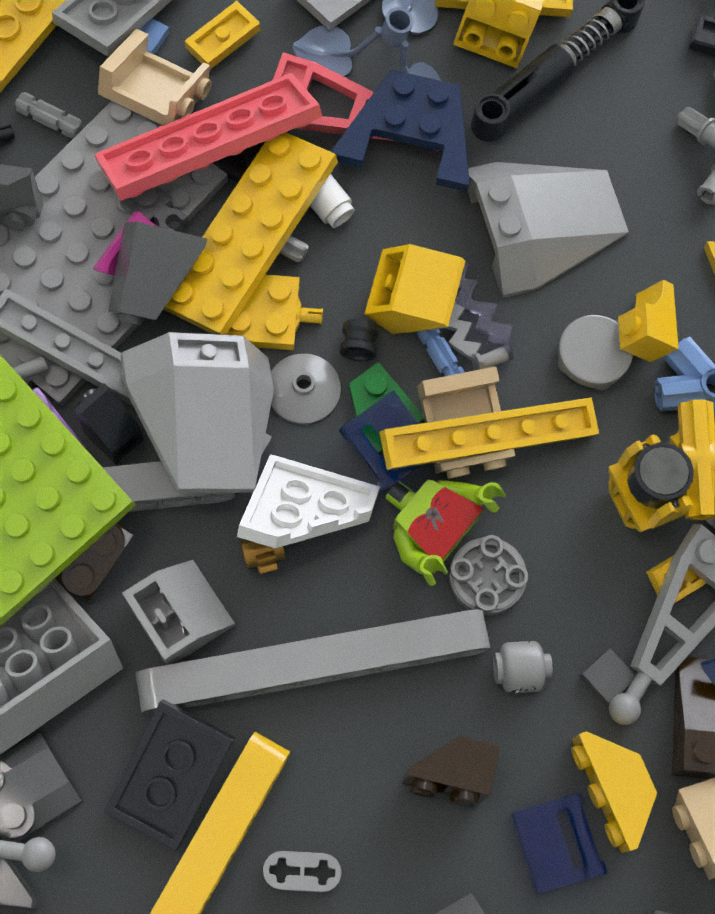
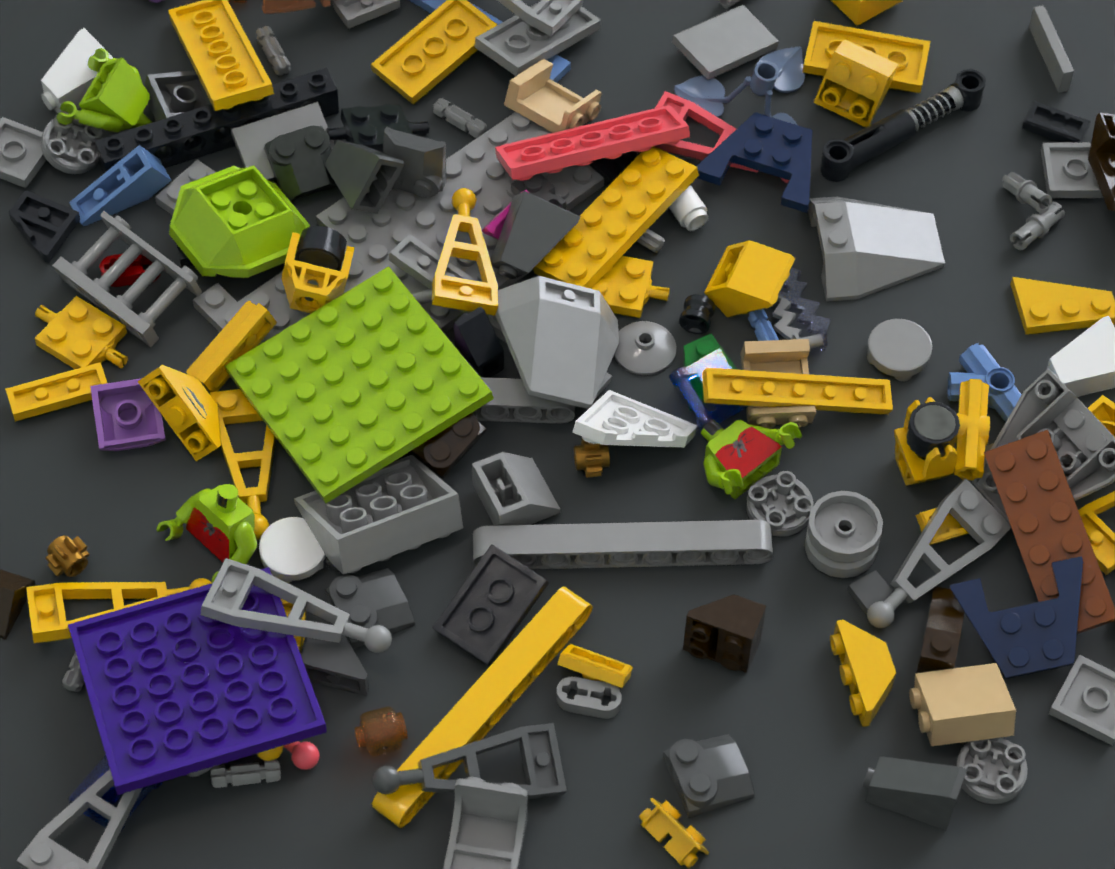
camera: 15 degrees right, 15 degrees down
yellow plate [185,1,260,70] -> none
light grey head [493,641,553,693] -> none
clear blue plate [512,792,608,894] -> none
yellow arch [618,280,679,362] -> none
none -> yellow plate [432,188,498,316]
none -> yellow plate [557,644,633,688]
none -> light grey wheel [804,490,883,578]

